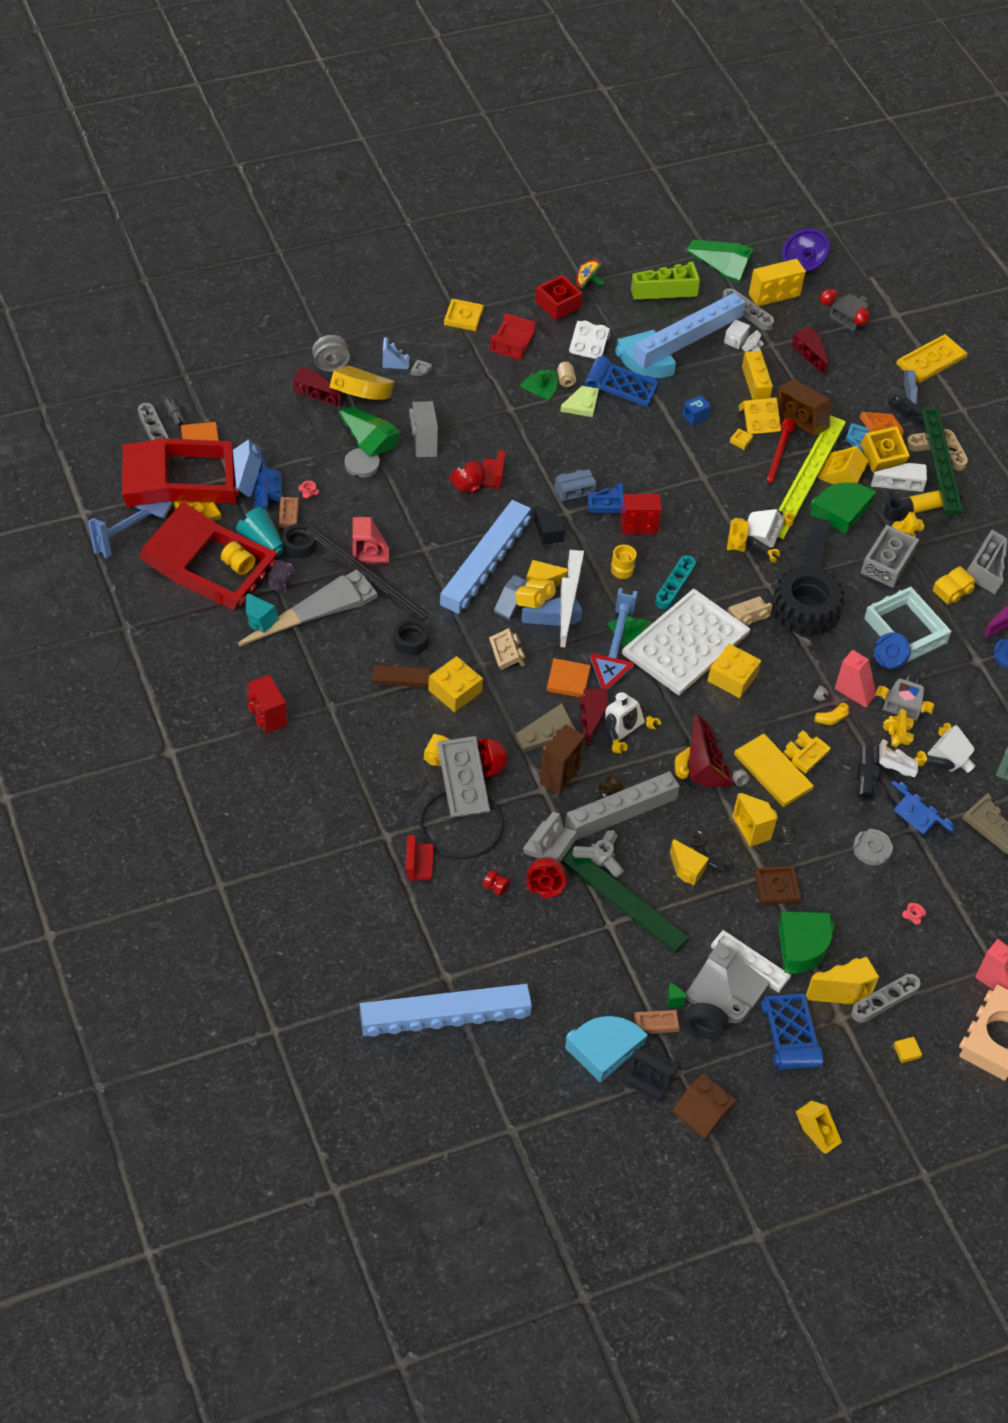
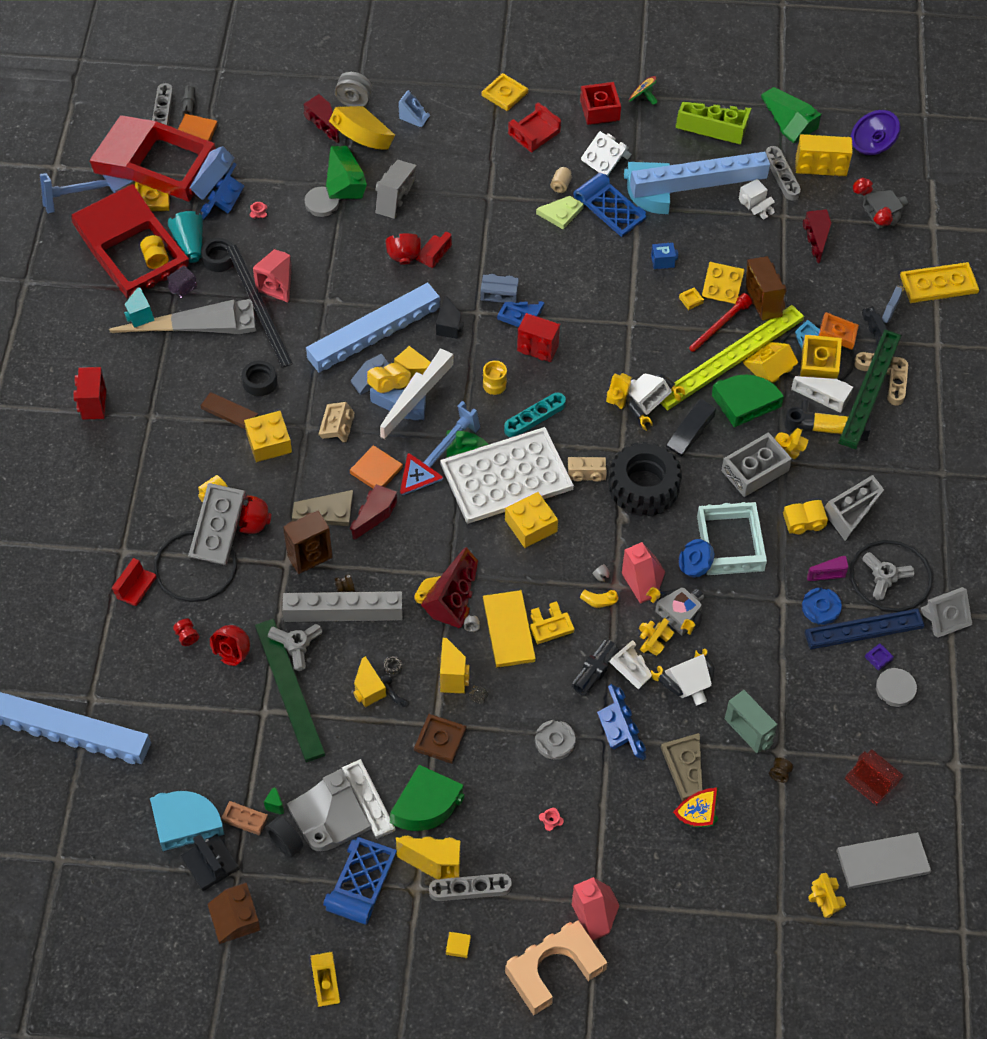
camera: 30 degrees right, 5 degrees up
nougat plate [279,497,299,528] -> none
light grey tile [411,360,433,376] -> none
green shield [520,369,558,401] -> none
light grey bracket [523,812,578,862] -> none
torso [603,692,661,754] -> none
yellow brick [742,351,773,400] -> none

